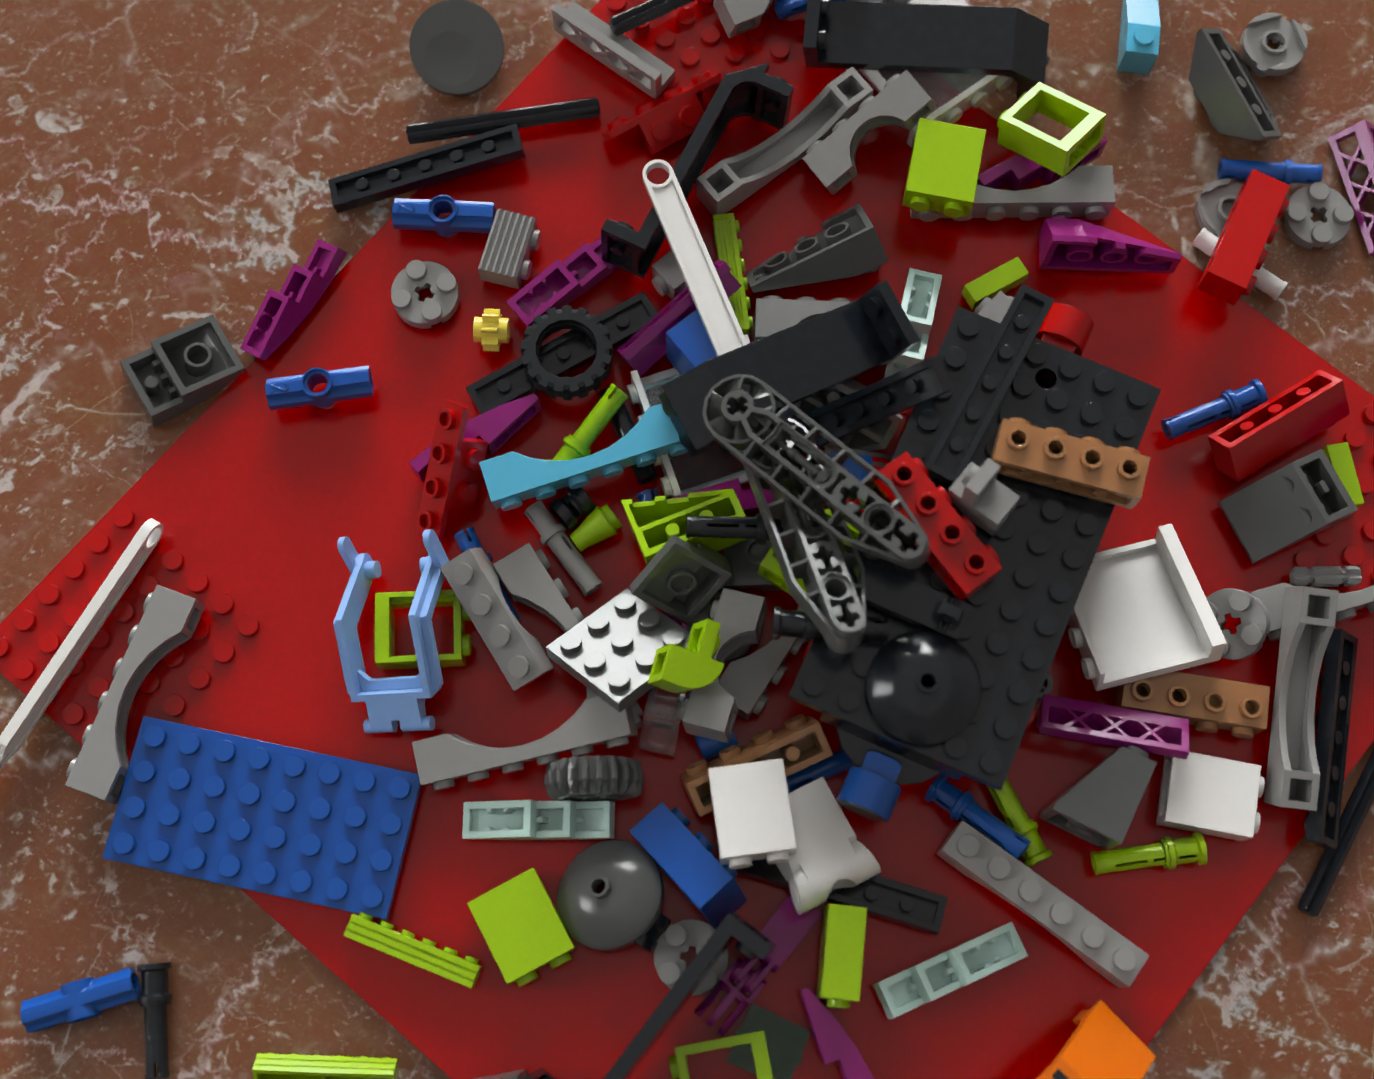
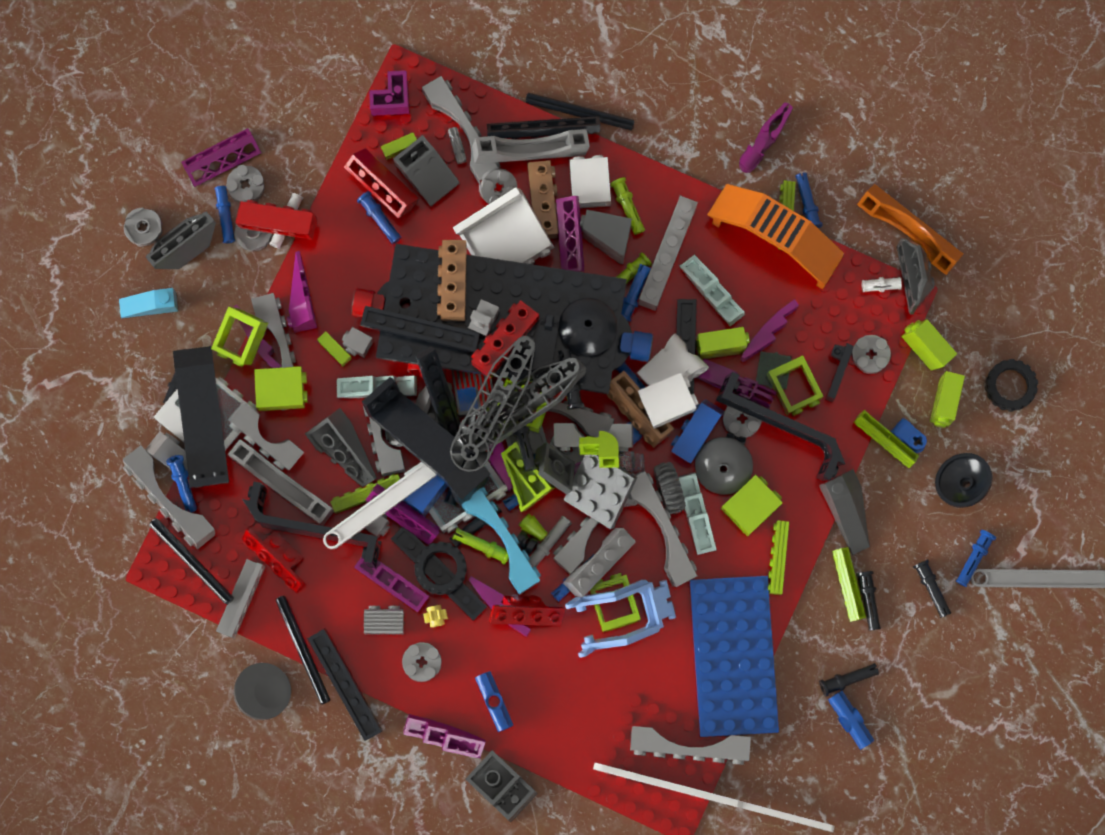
camera: 105 degrees left, 5 degrees up
blue piece [392,195,496,237] -> none

